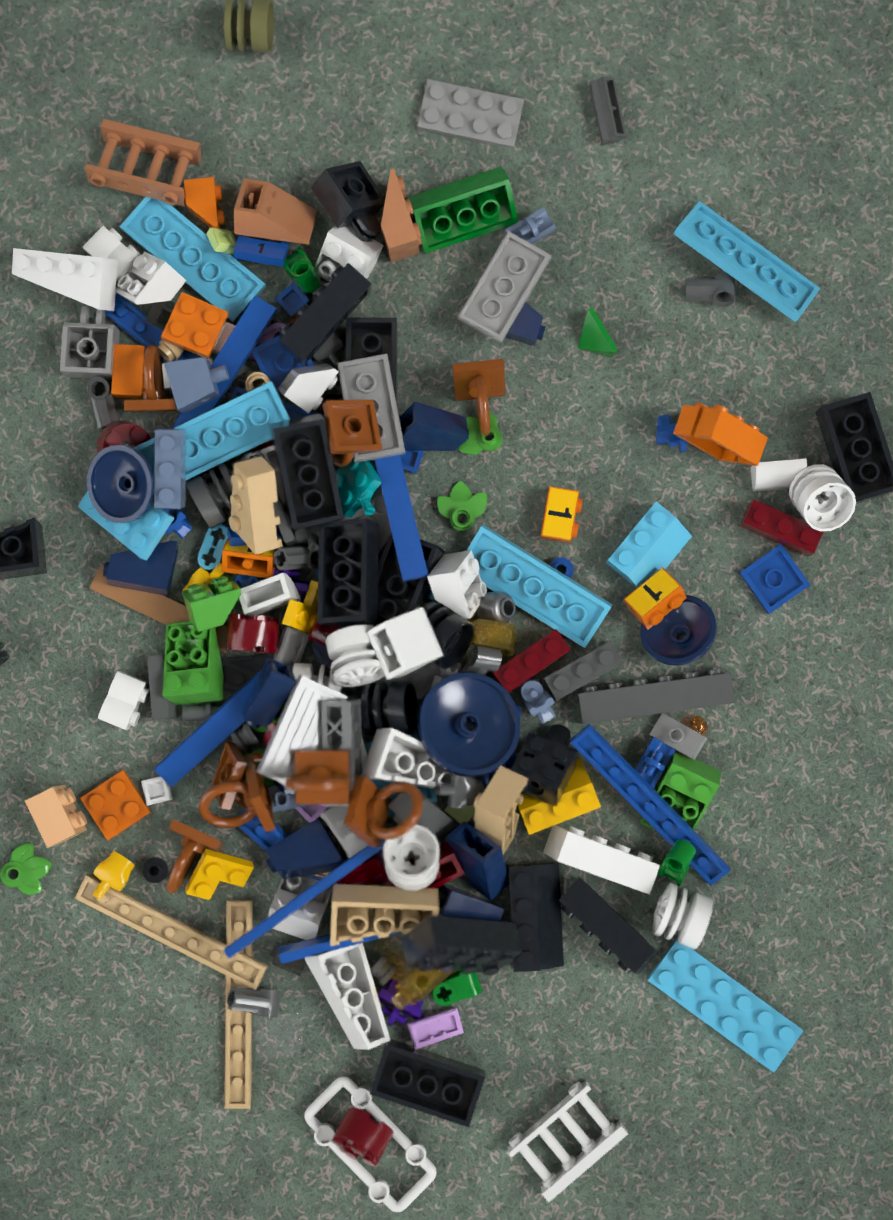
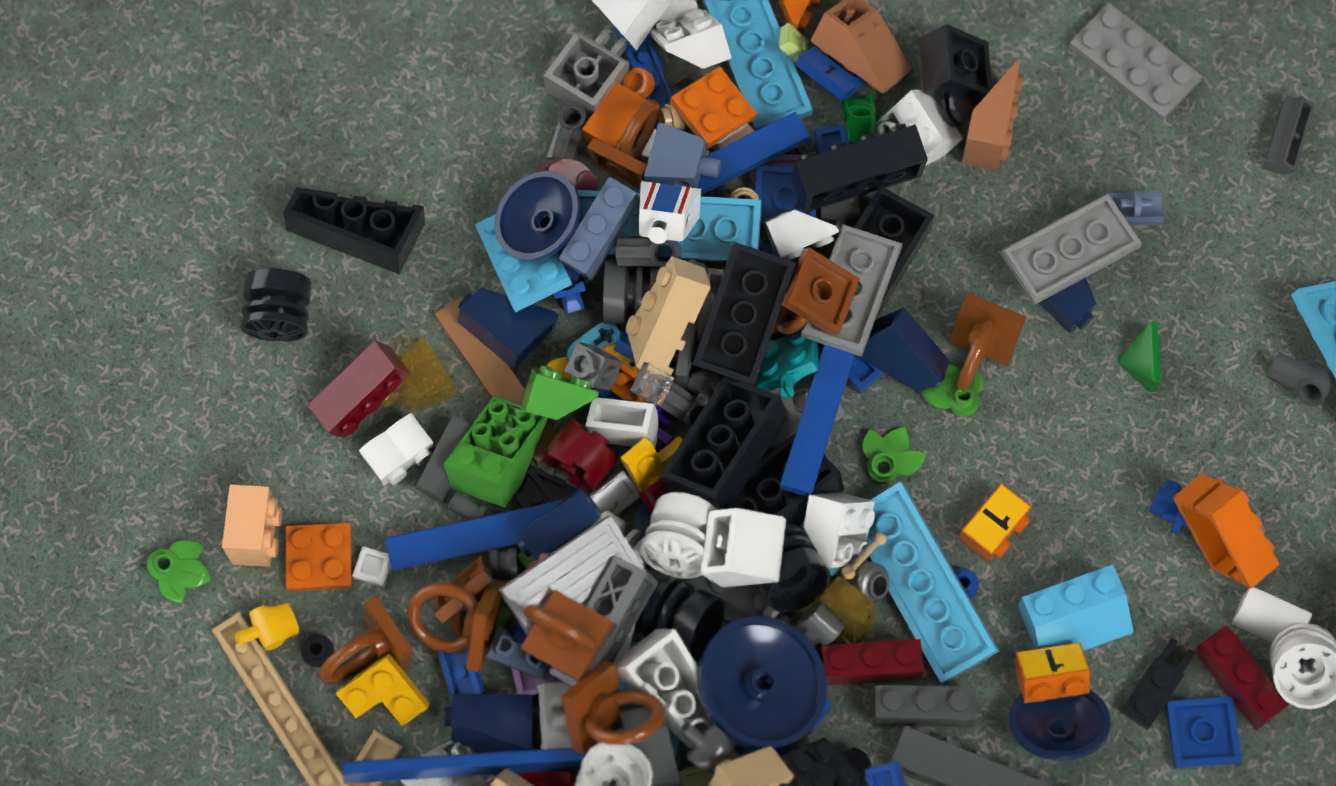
camera: 25 degrees right, 15 degrees down
green slope [407,166,519,254] -> none
sand blue hips [520,680,556,724] -> none
none -> brick [308,340,411,438]
none -> clear yellow torso [381,337,457,413]
none -> dark grey brick [564,342,623,390]
none -> dark grey piece [616,238,682,267]
none -> orange tile [623,68,655,99]
none -> clear plate [630,362,674,406]
none -> white torso [639,181,701,244]
none -> tan hinge [841,533,887,579]
none -> black hinge [1120,638,1195,730]

